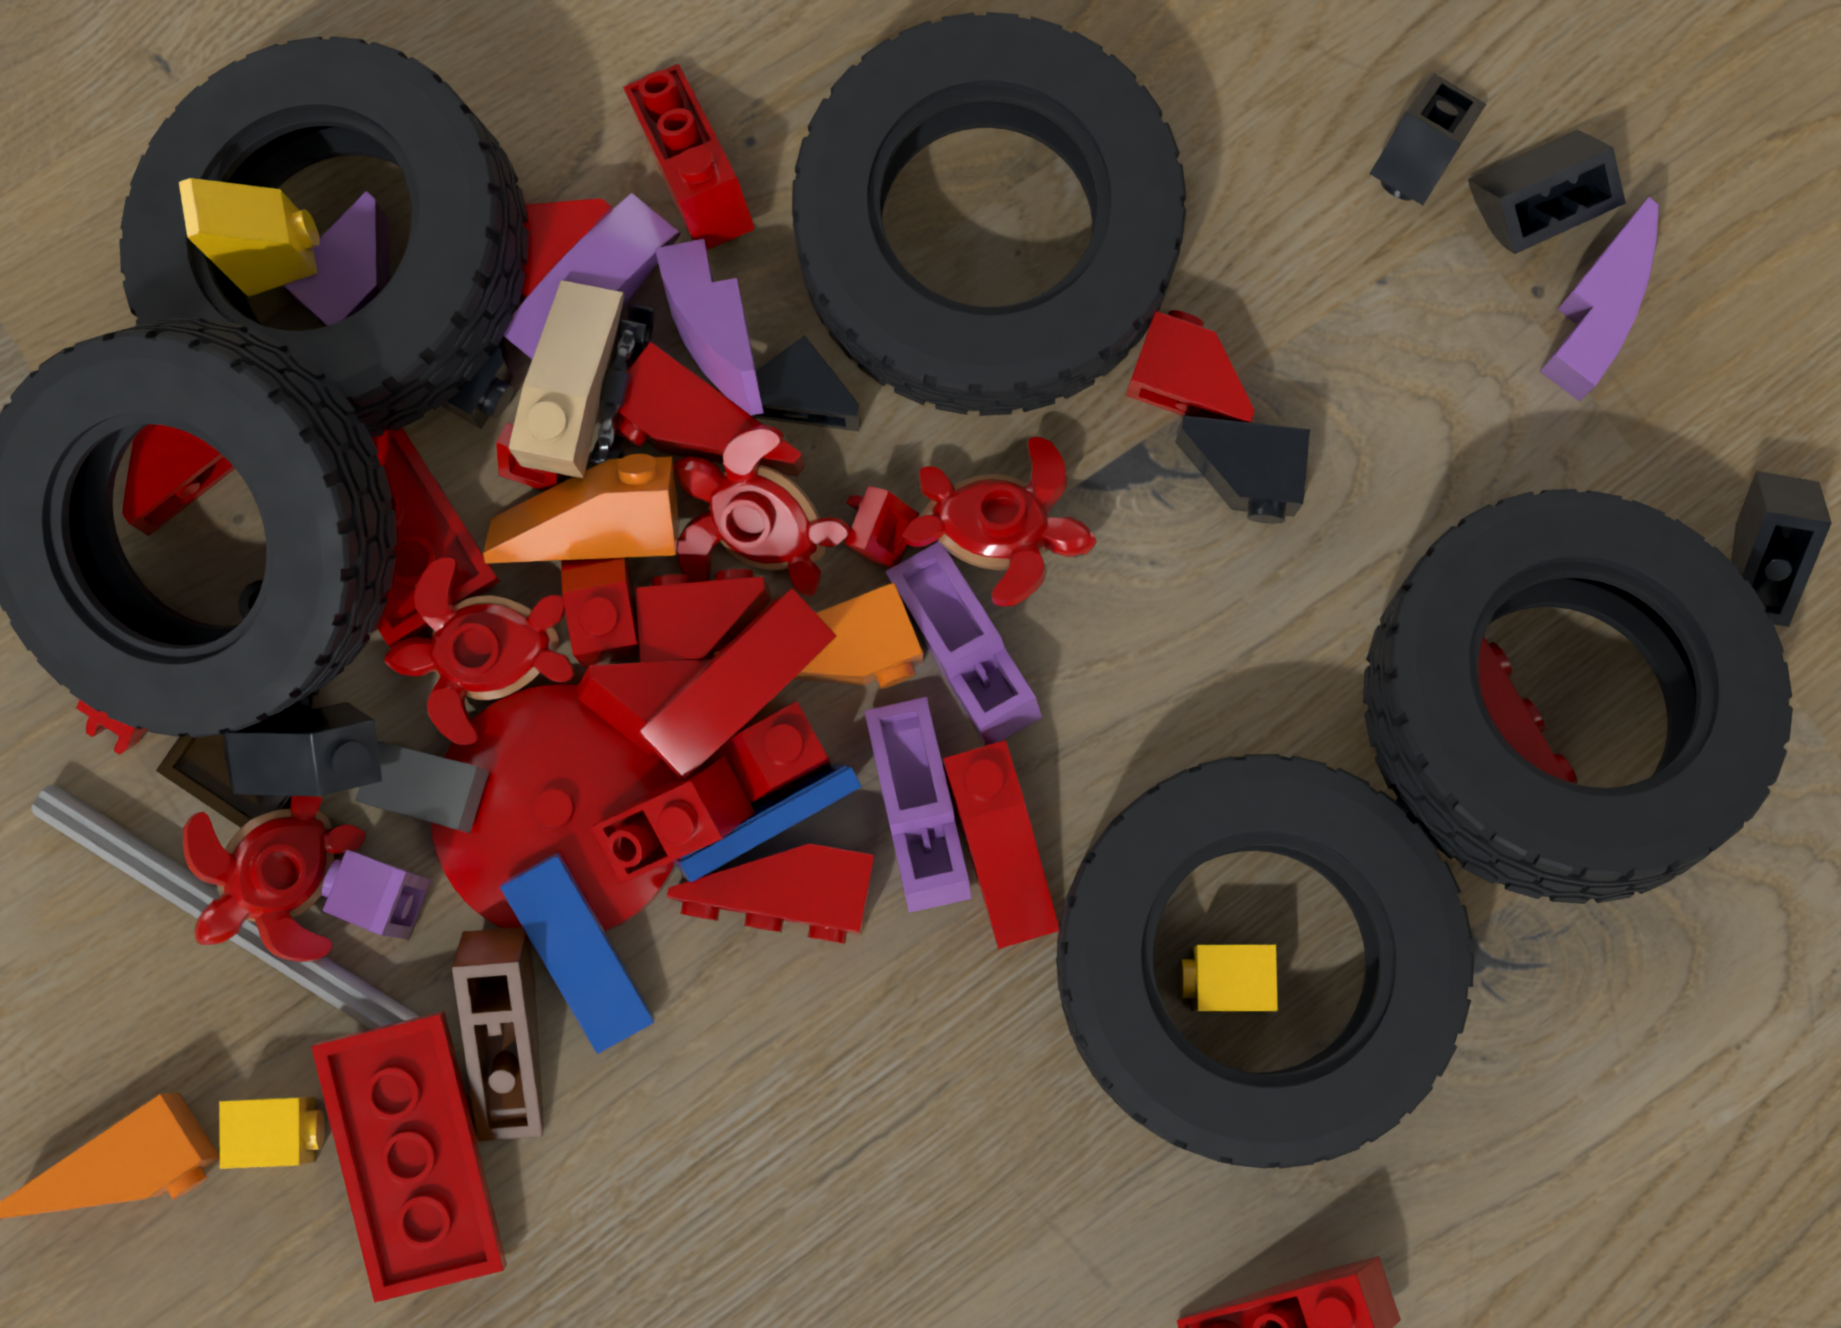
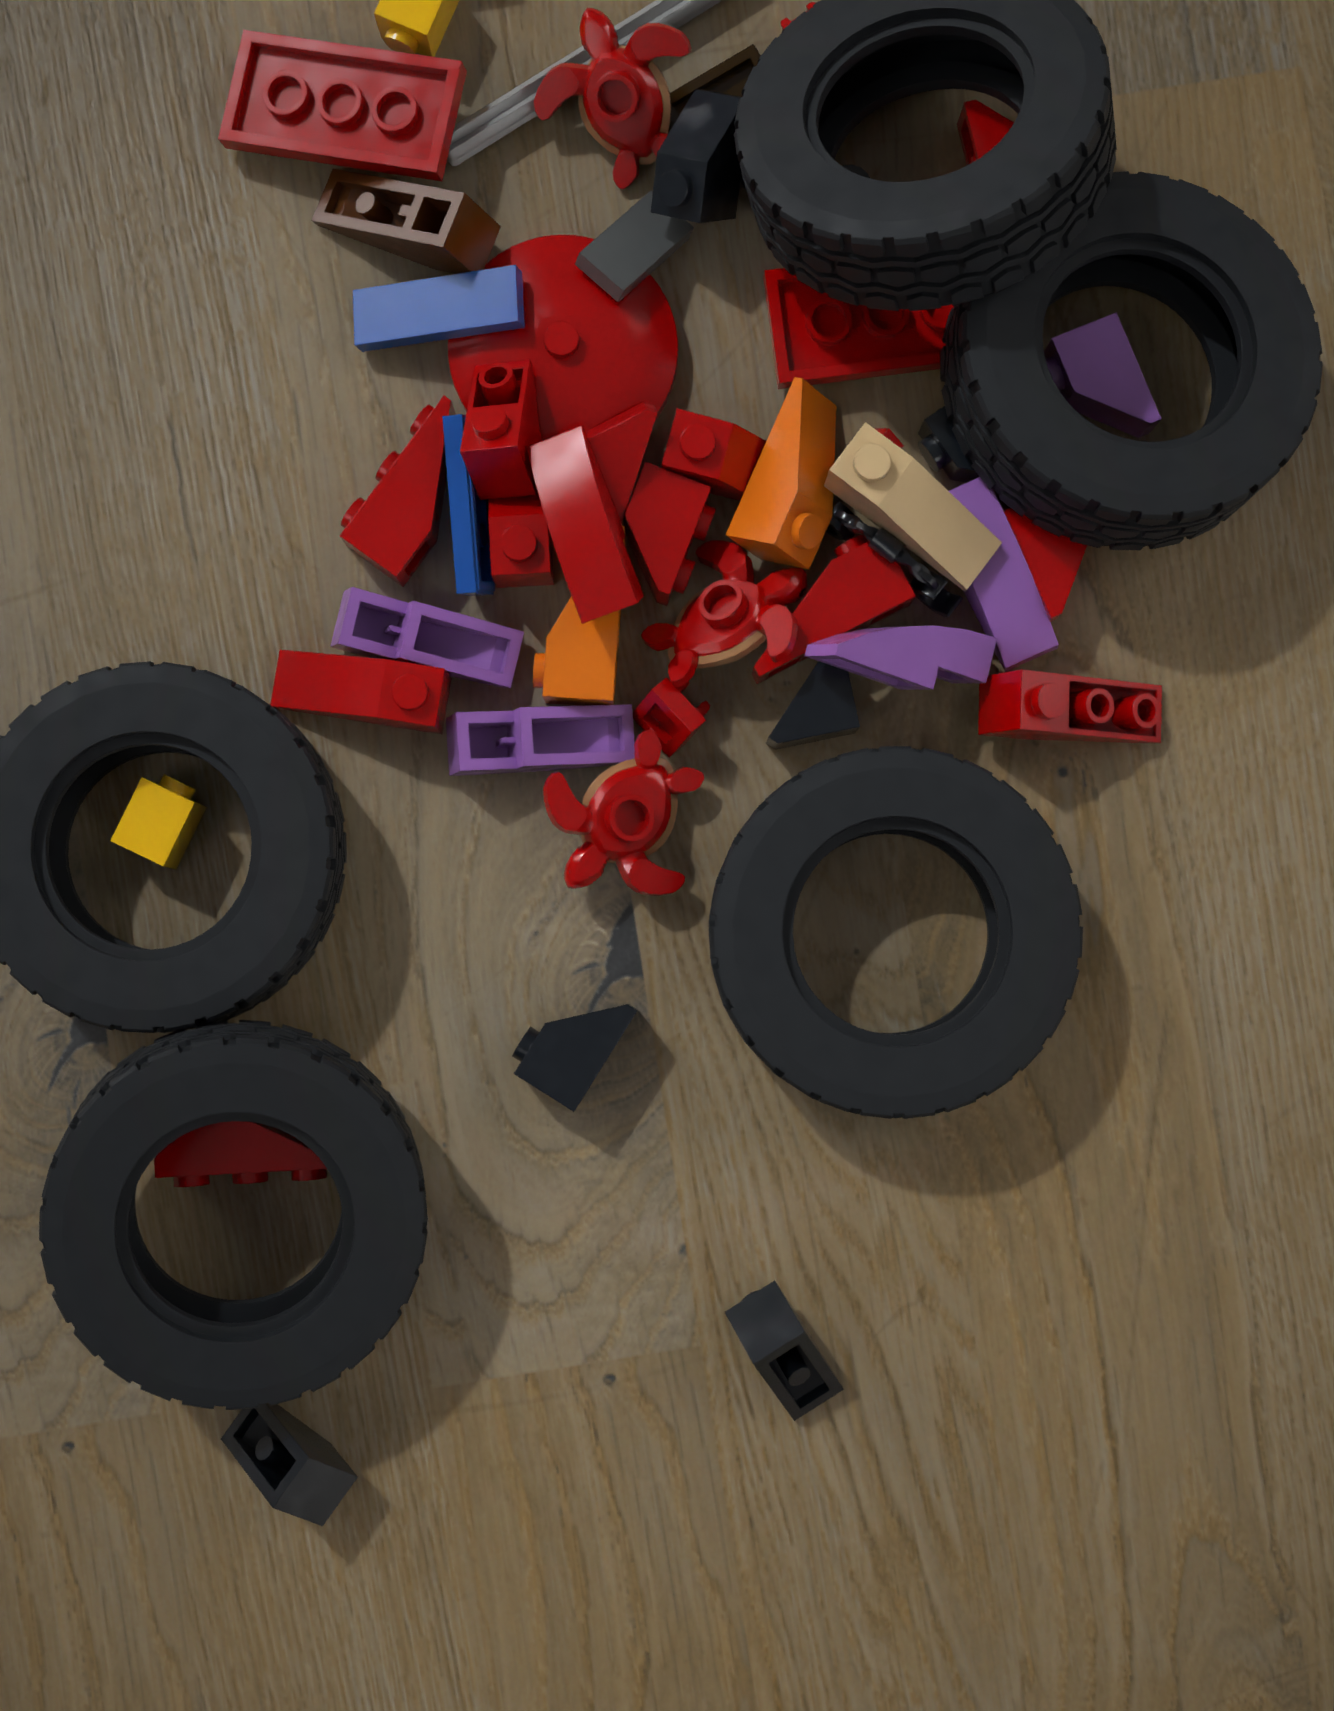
camera: 115 degrees right, 5 degrees up
yellow slope [179,178,320,297] -> none
medium lavender slope [322,850,432,940] -> none
red animal [384,557,575,746] -> none
red slope [1126,310,1255,423] -> none
black brick [1468,129,1626,254] -> none
medium lavender slope [1540,197,1659,401] -> none

